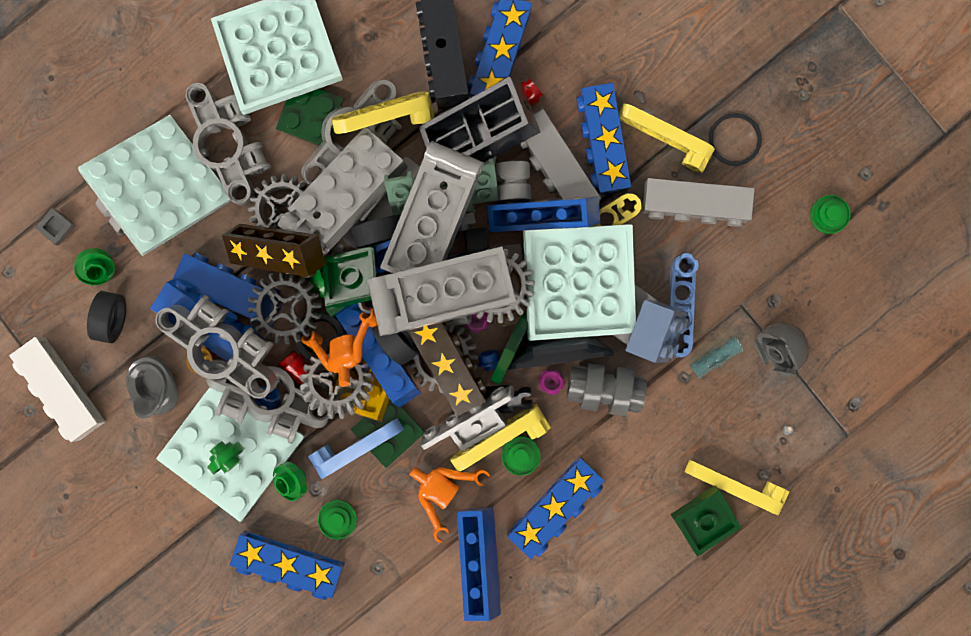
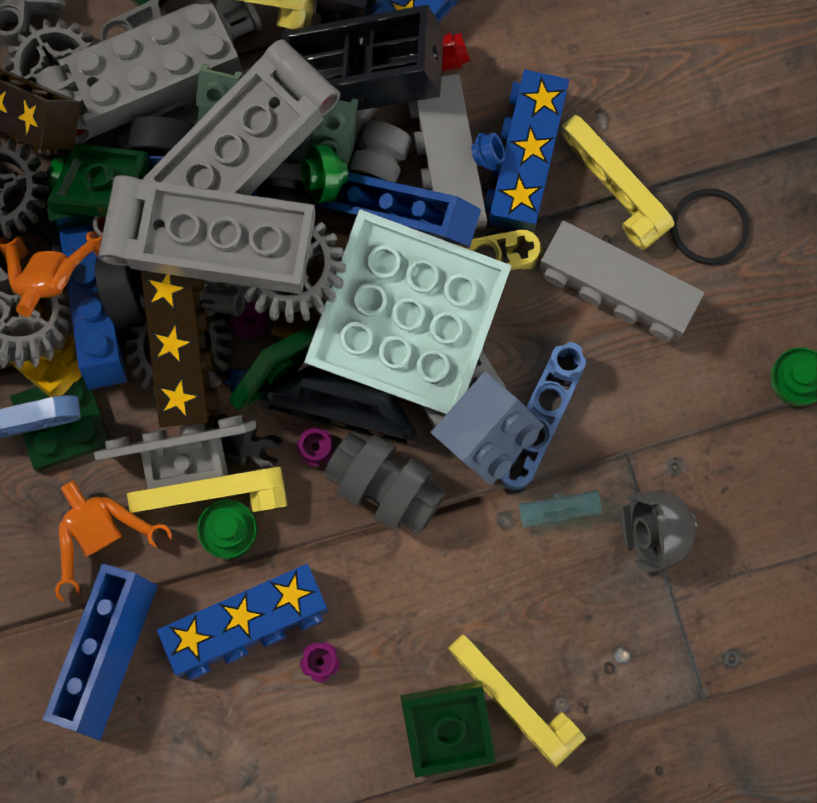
camera: 20 degrees right, 10 degrees down
none -> magenta plate [300,642,340,682]
none -> green plate [301,143,348,204]
none -> blue plate [471,133,505,170]

